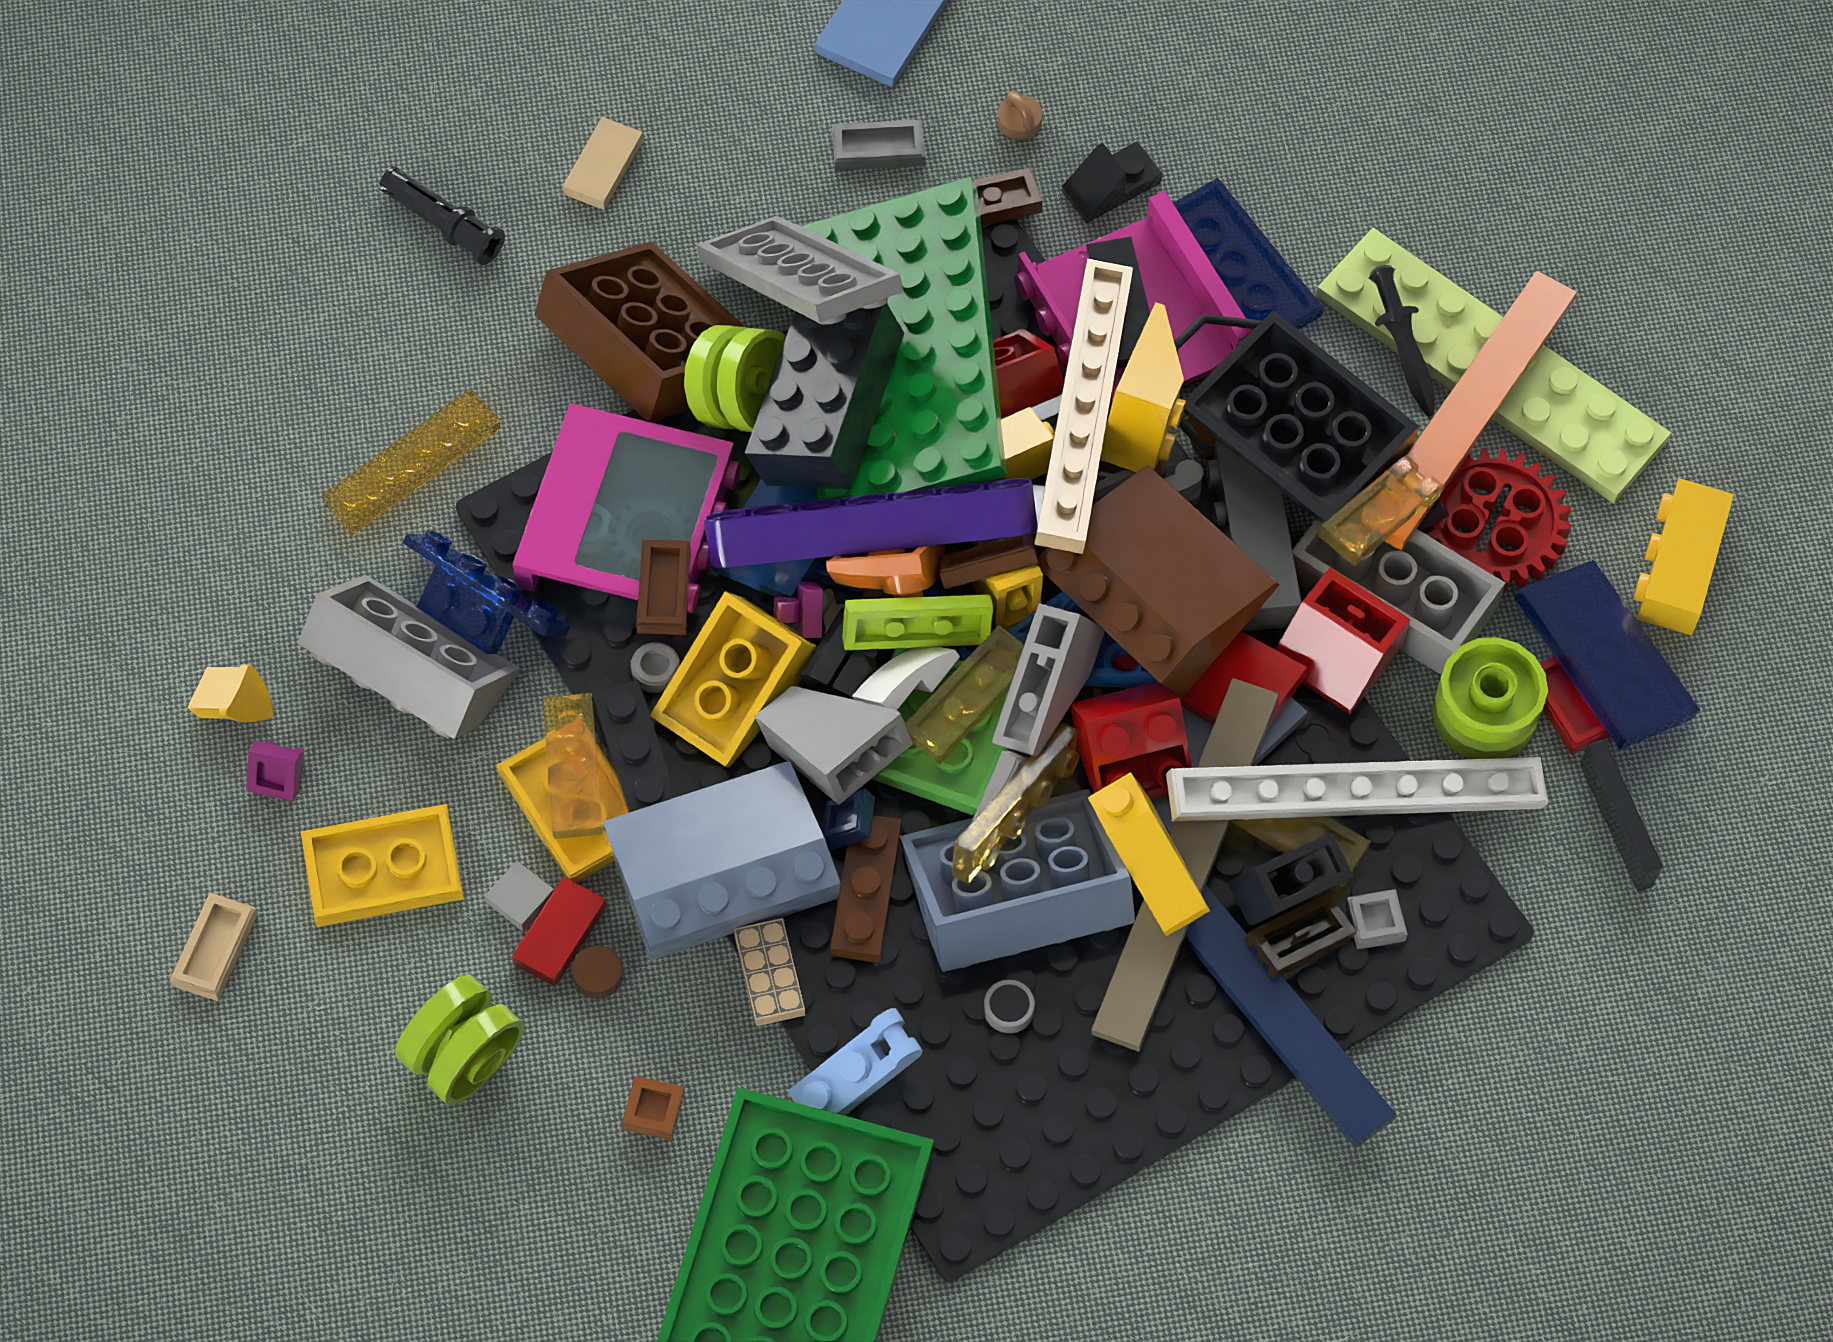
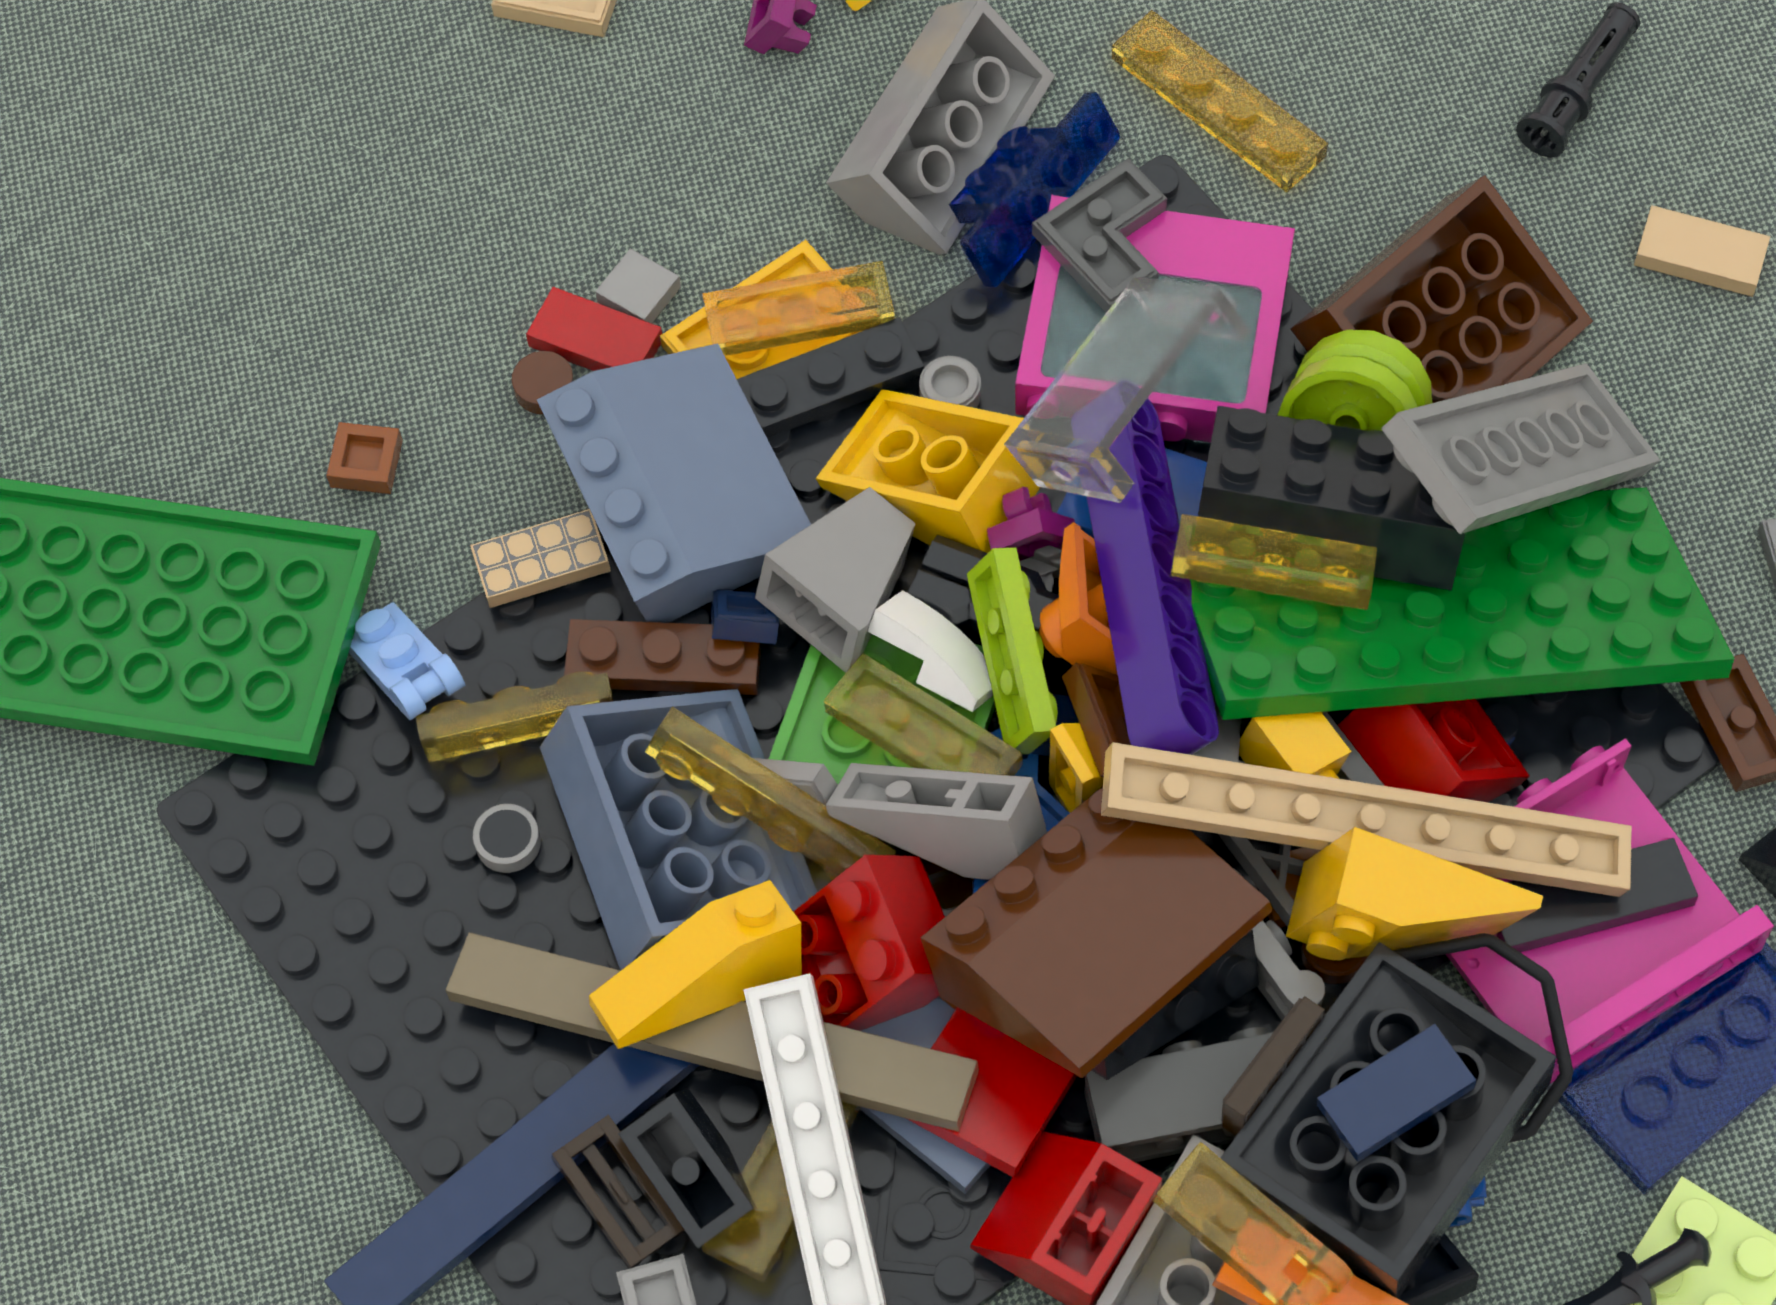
camera: 90 degrees right, 0 degrees up
yellow tile [301,804,464,927] -> none
lime wheel [395,974,525,1106] -> none
reddish brown tile [636,539,691,635] -> none
none -> clear yellow plate [415,672,613,762]
none -> clear panel [1004,277,1251,503]
none -> dark grey tile [1032,158,1167,317]
none -> clear yellow plate [1171,514,1377,610]
none -> dark brown tile [1221,996,1325,1136]
none -> dark blue tile [1317,1024,1476,1162]

